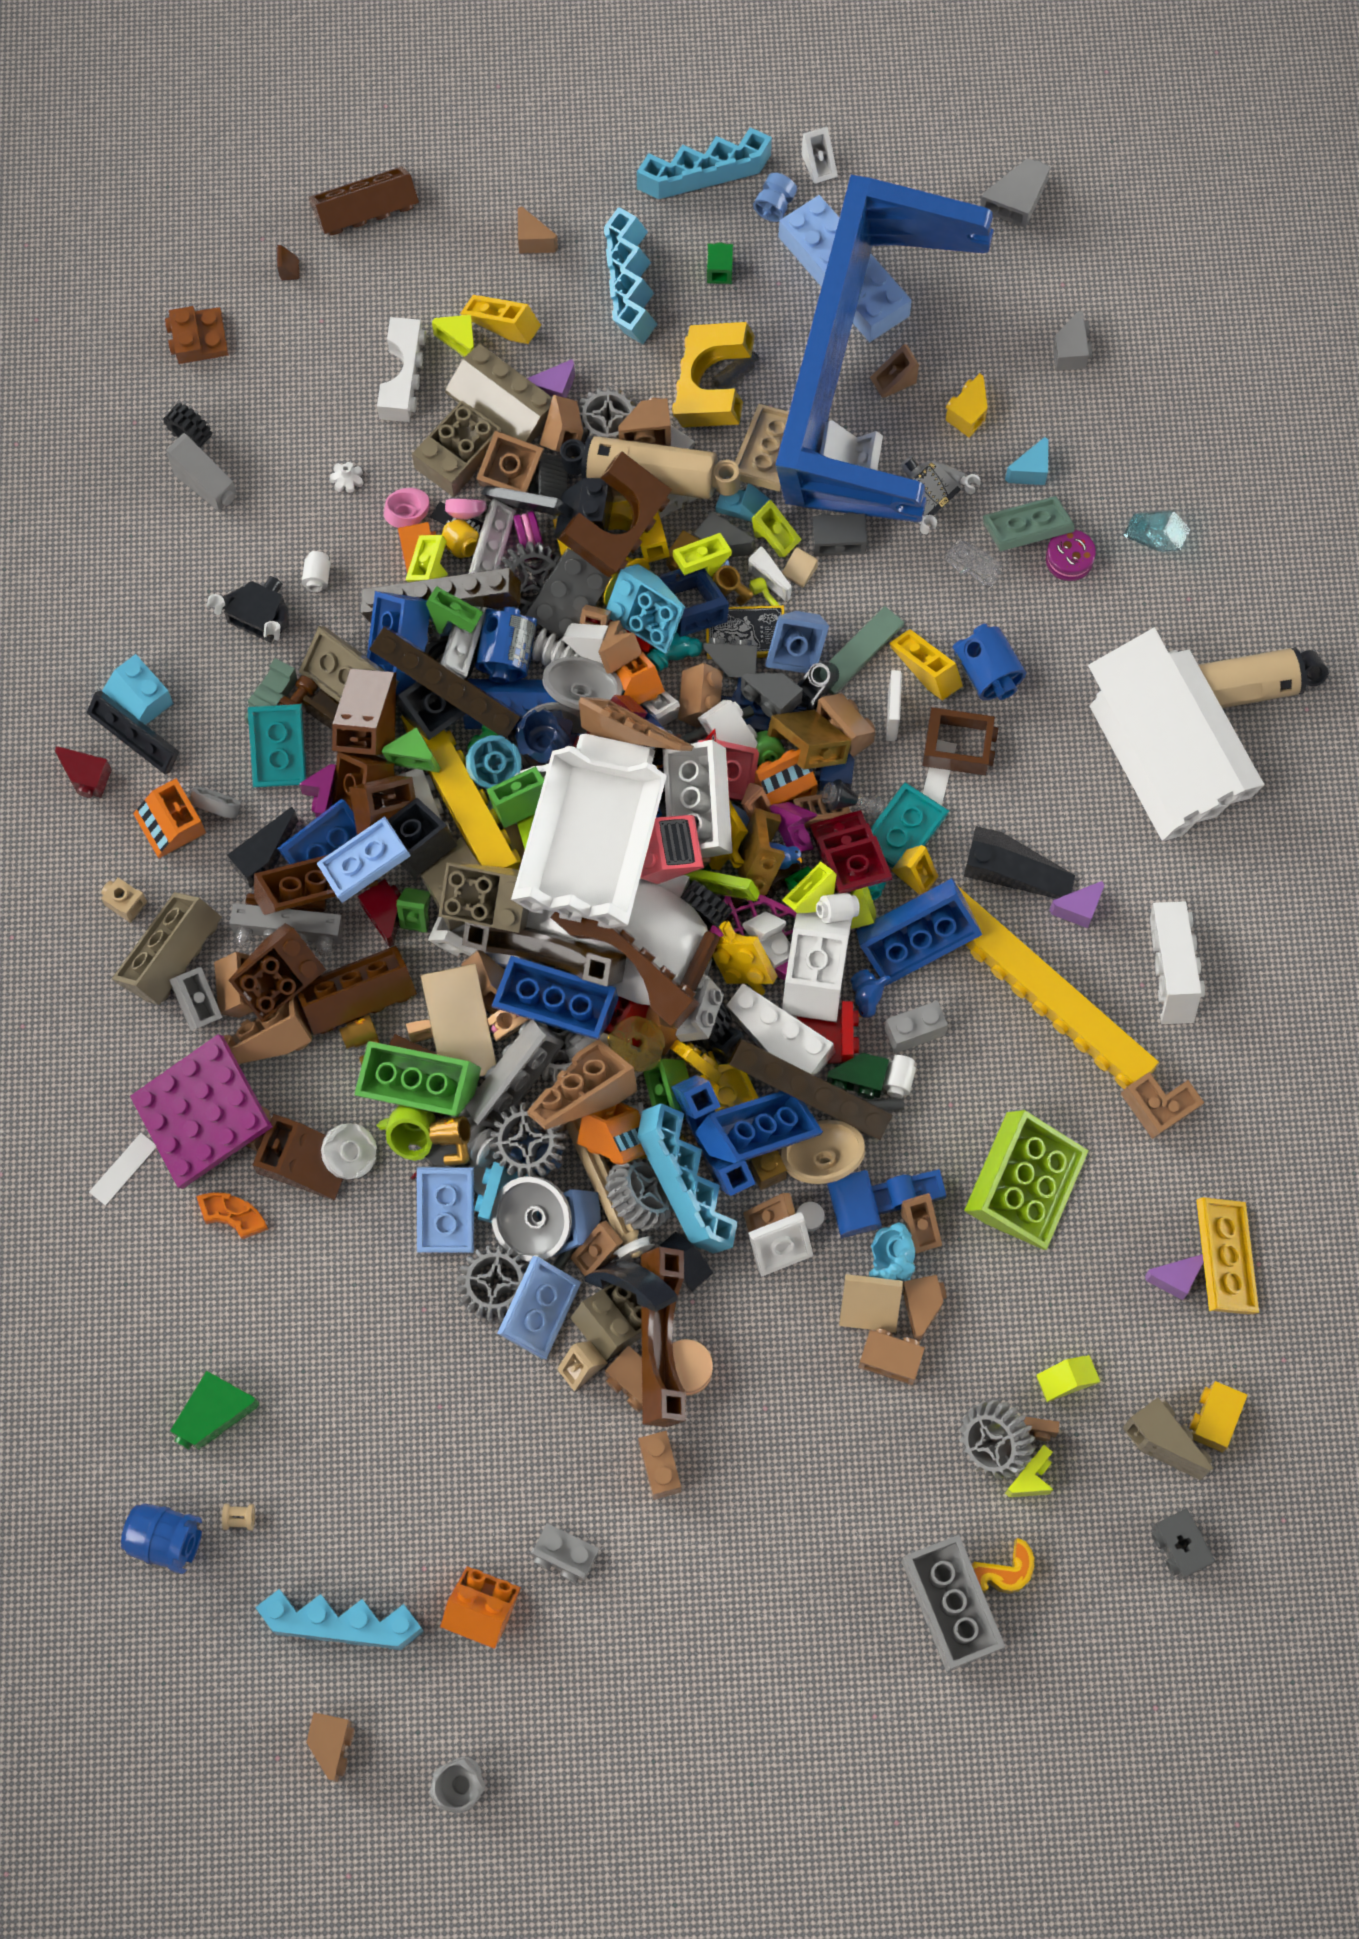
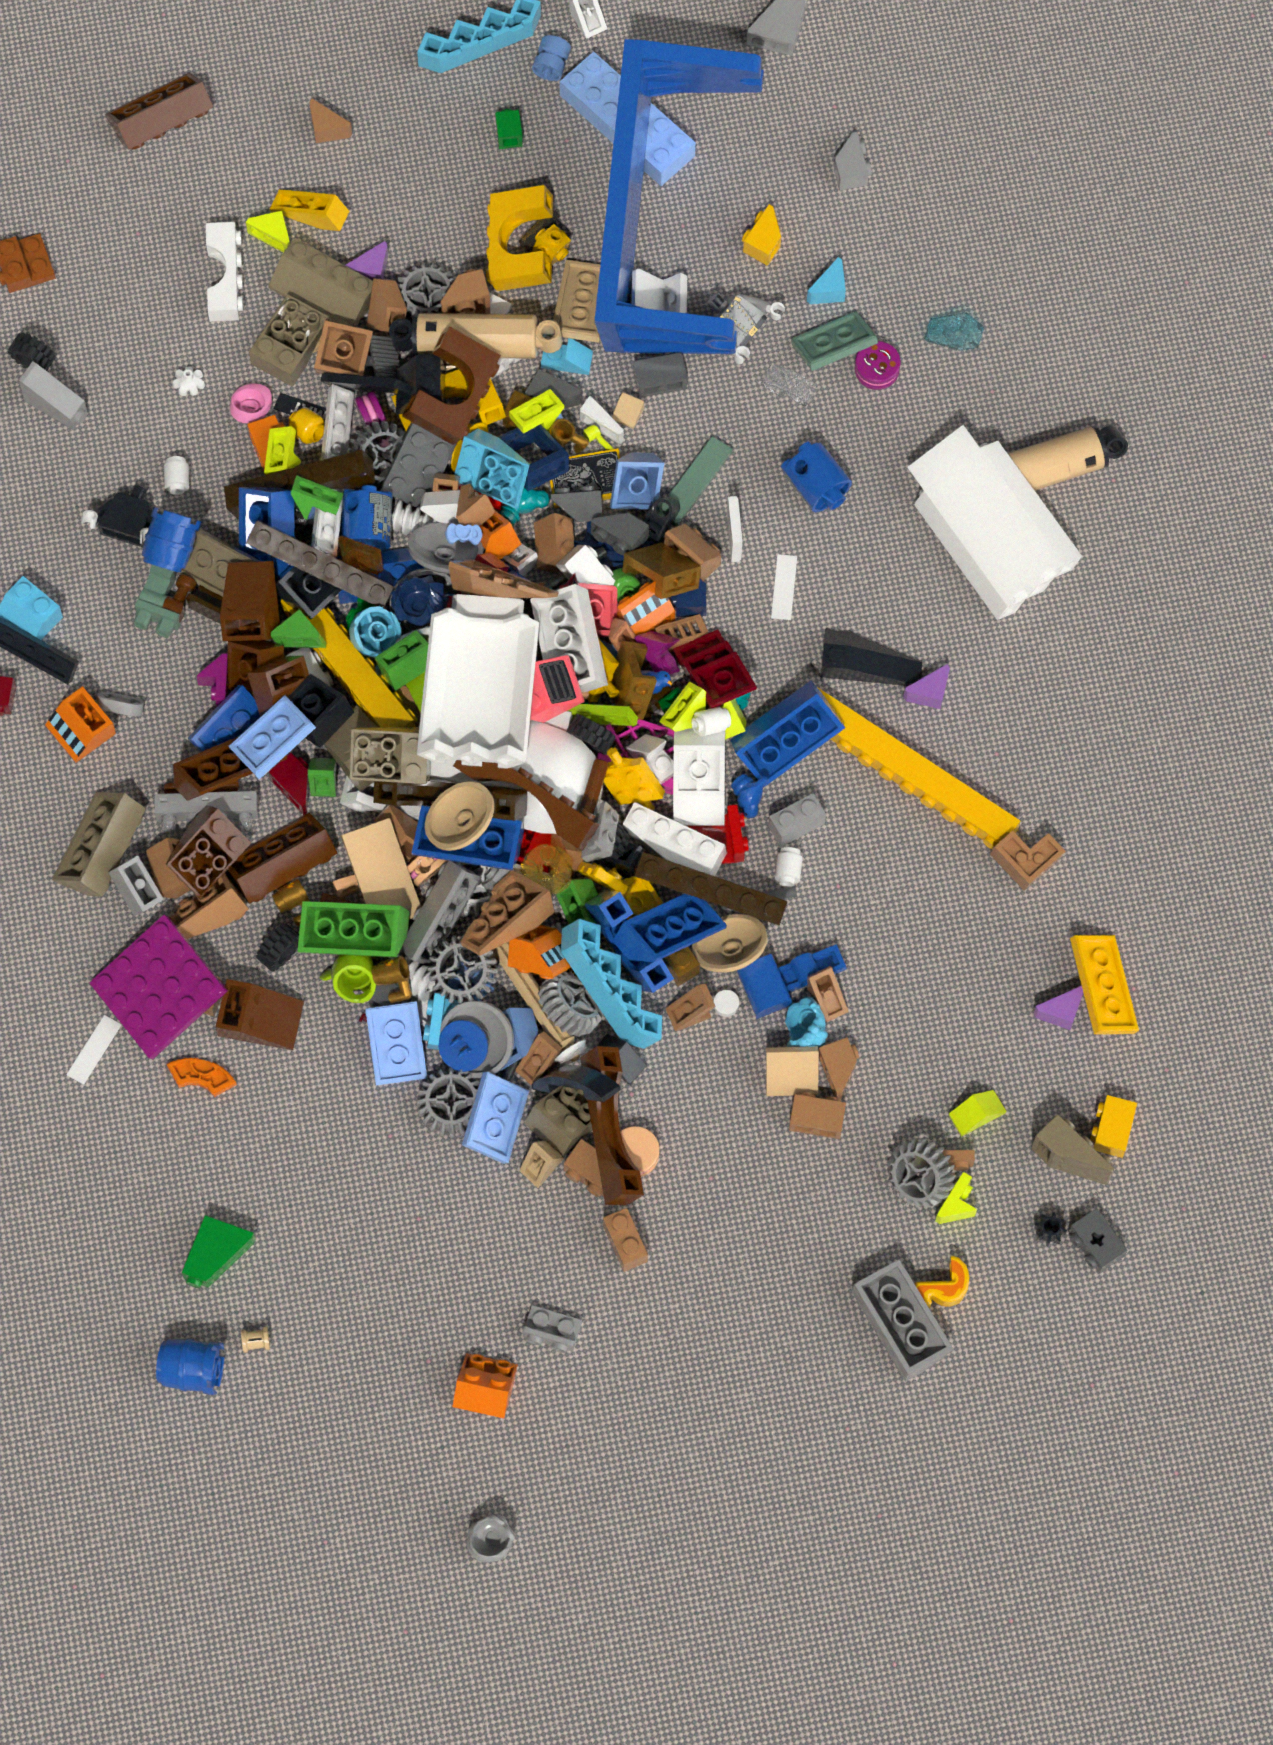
camera: 10 degrees left, 0 degrees up
tan brick [101,878,147,923] -> none
black slope [227,807,298,888] -> none
teal tile [248,704,307,788] -> none
medium azure brick [255,1589,424,1650] -> none
reddish brown slope [276,245,300,281] -> none
medium nougat slope [306,1712,355,1782] -> none
white tile [321,1123,377,1180] -> none
bright pink hat [445,499,487,520] -> none
medium azure brick [604,207,657,344] -> none
white tile [748,1212,814,1277] -> none
neon yellow slope [752,500,802,557] -> none
piece [822,779,884,816] -> none
dark green slope [826,1053,889,1099] -> none
medium nougat slope [870,344,919,398] -> none
teal tile [871,782,949,868] -> none
yellow slope [889,629,963,700] -> none
yellow slope [891,845,938,895] -> none
reddish brown window [922,707,999,776] -> none
lime slope [964,1110,1089,1250] -> none
white wedge [1150,901,1205,1024] -> none
none -> blue piece [142,507,202,573]
none -> black tyre [256,923,299,972]
none -> clear orange slope [338,536,383,575]
none -> tan dish [425,781,494,851]
none -> blue piece [438,1020,488,1072]
none -> light blue piece [444,523,483,546]
none -> yellow brick [532,224,571,265]
none -> black gear [1034,1212,1067,1246]

